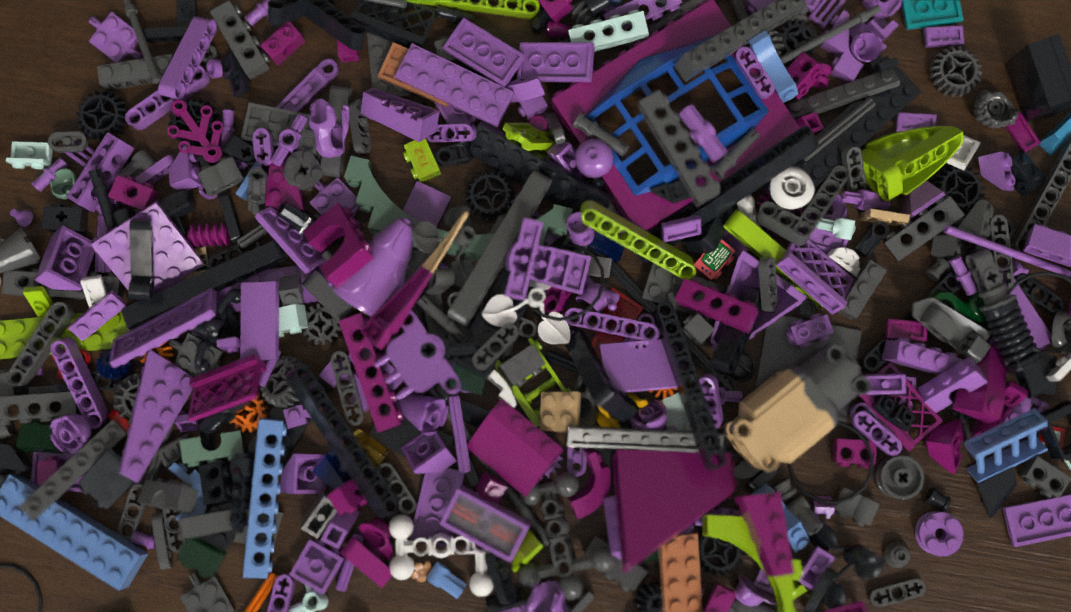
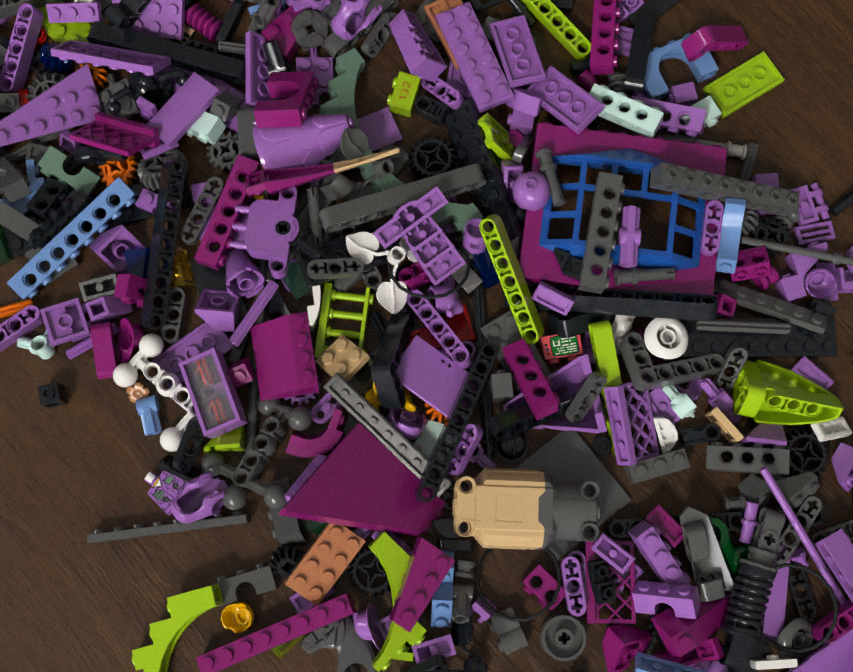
camera: 40 degrees right, 5 degrees down
flat silver brick [498,345,545,388] -> none
medium lavender brick [786,313,834,348] -> none

